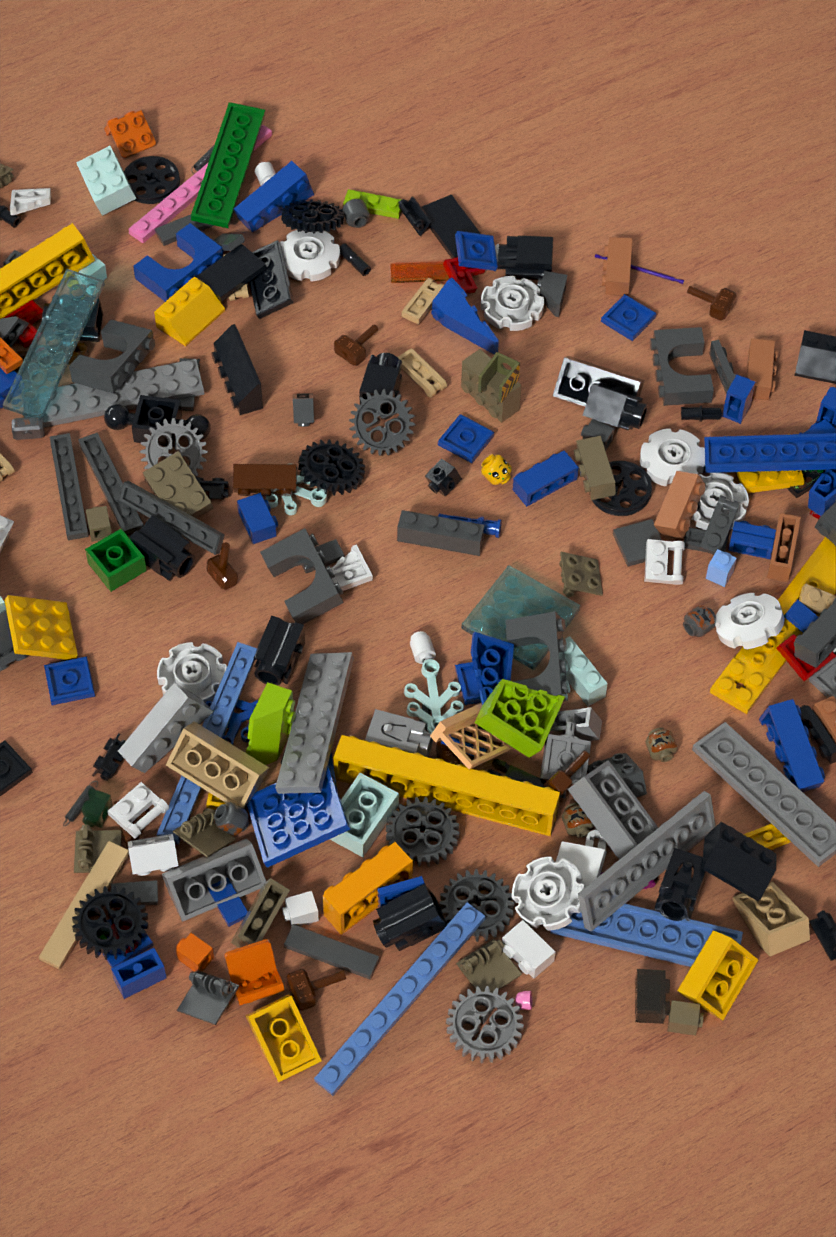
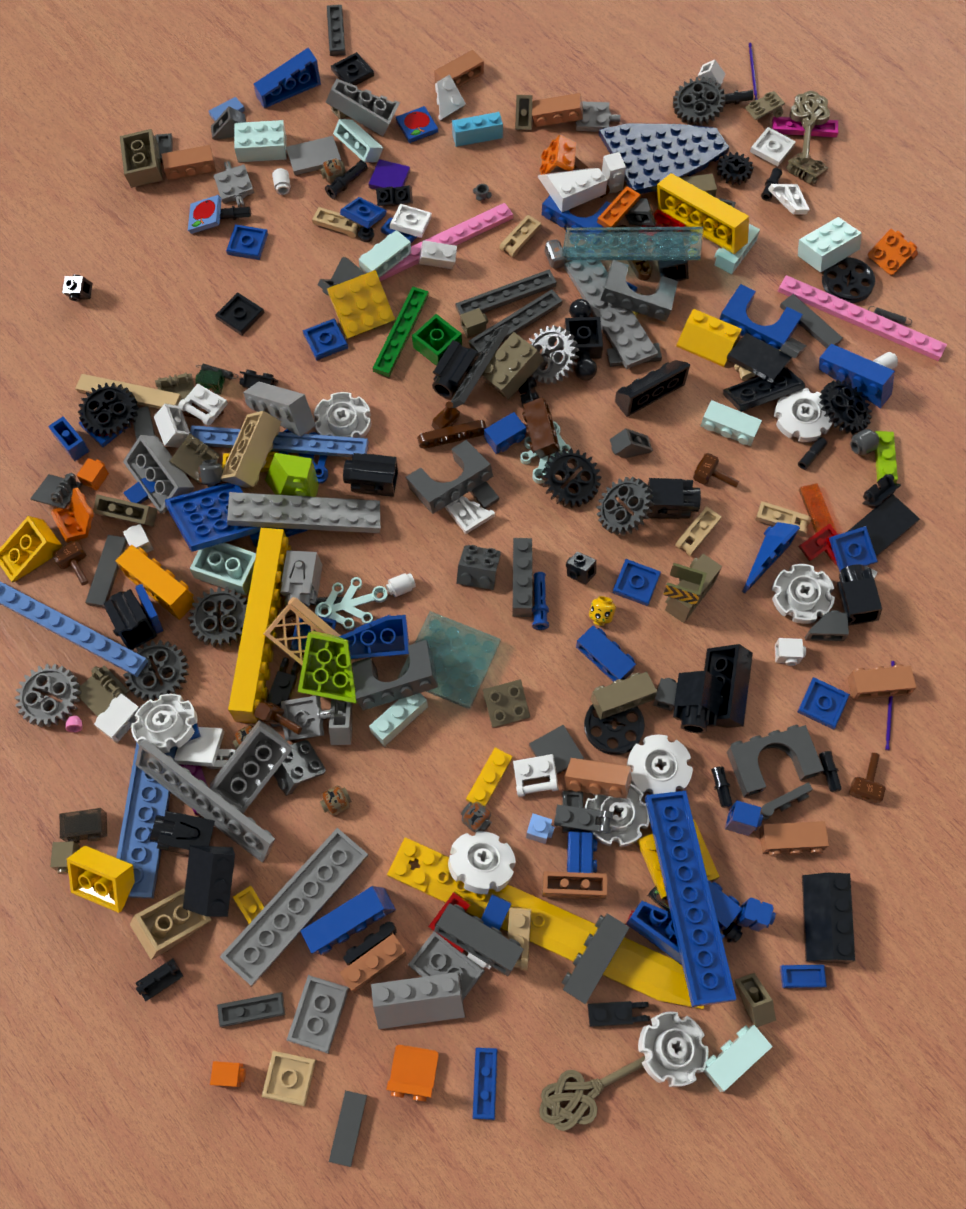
camera: 80 degrees right, 10 degrees up
green plate [191,102,265,228] -> none
none -> green plate [373,286,429,377]
none -> reddish brown beam [417,420,487,449]
none -> dark grey bracket [456,545,501,590]
none -> yellow plate [466,747,513,807]
none -> light aqua brick [701,400,762,446]
none -> white brick [775,638,806,666]
none -> black axle [819,751,842,792]

